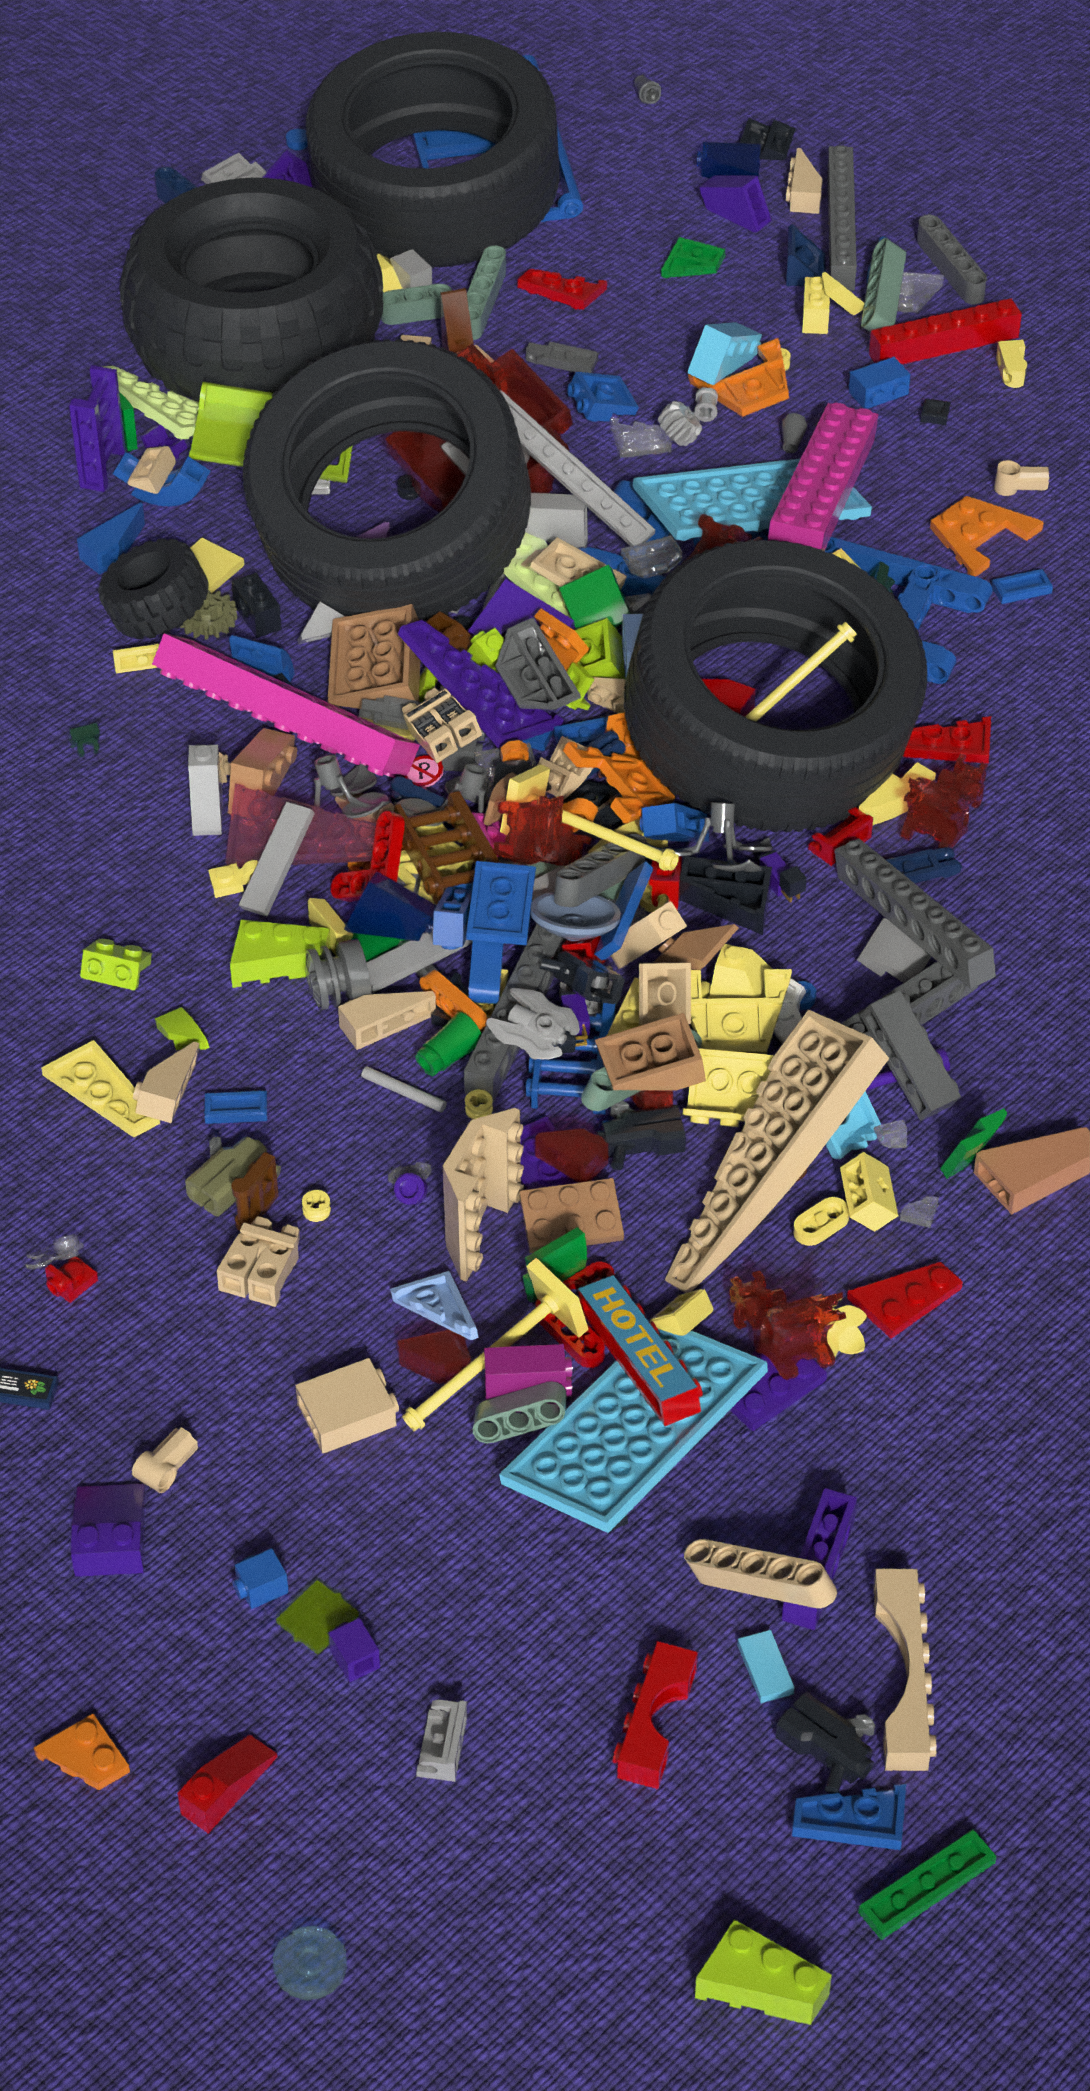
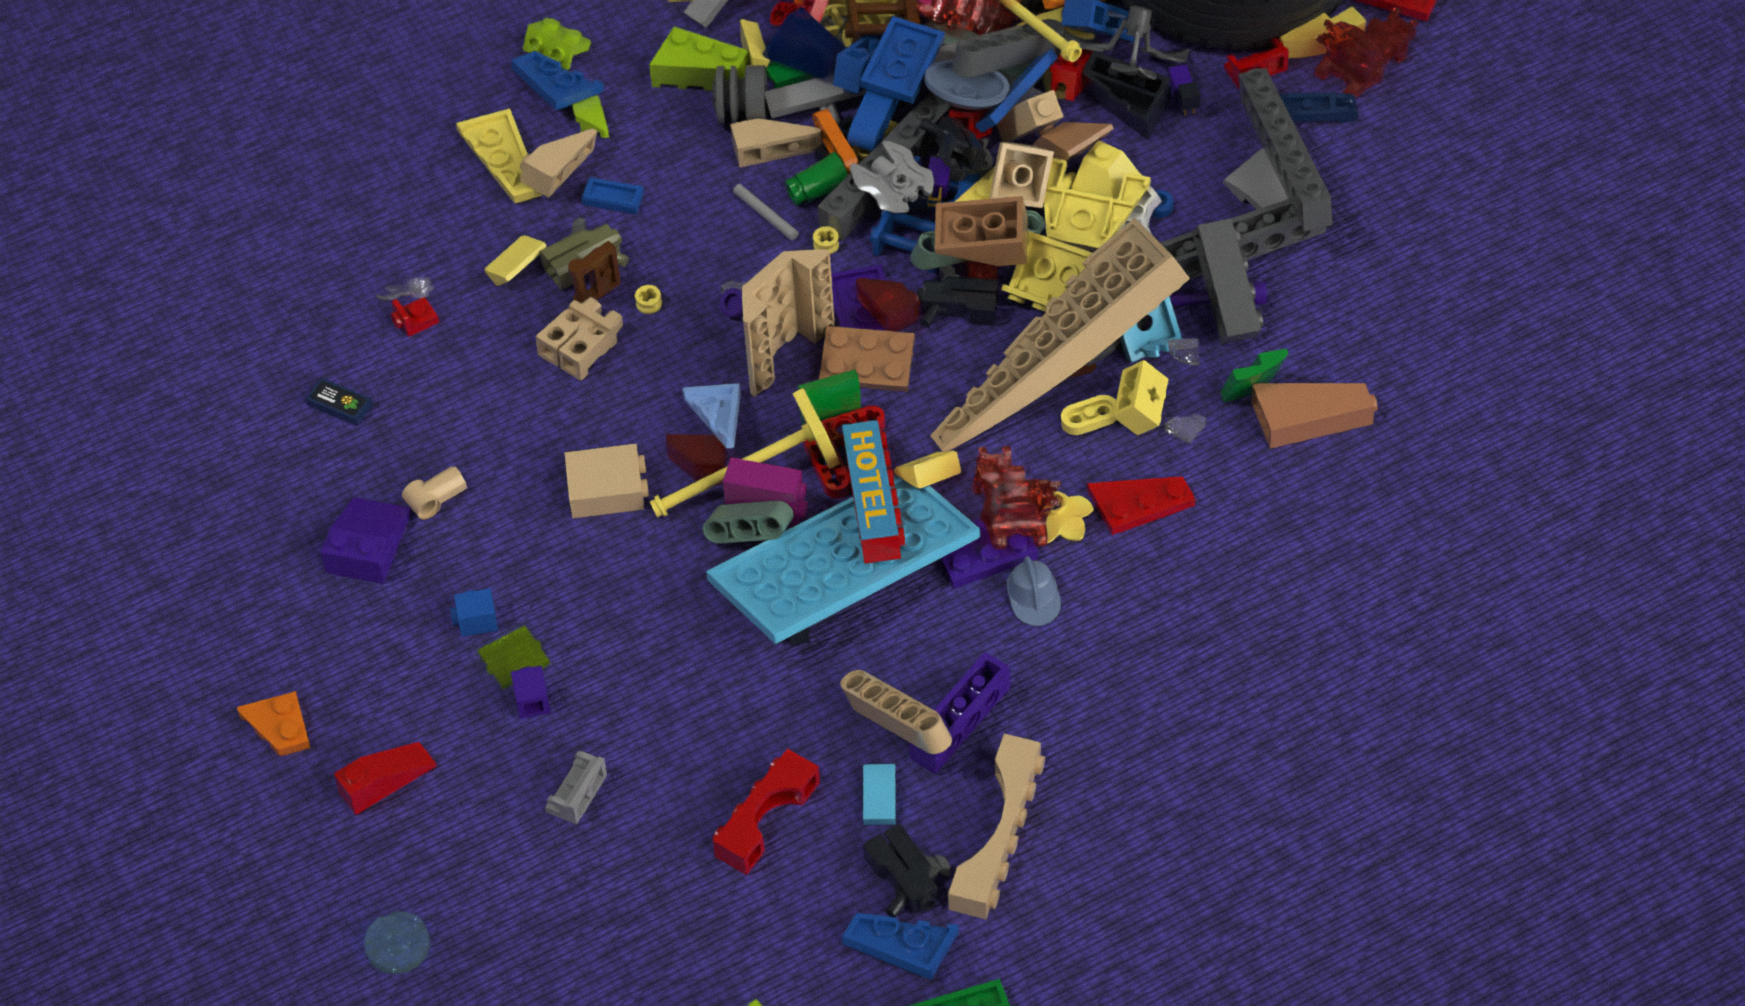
camera: 20 degrees right, 5 degrees up
none -> light yellow slope [485,235,547,286]
none -> blue wing [511,51,604,111]
none -> sand blue piece [1007,556,1061,626]

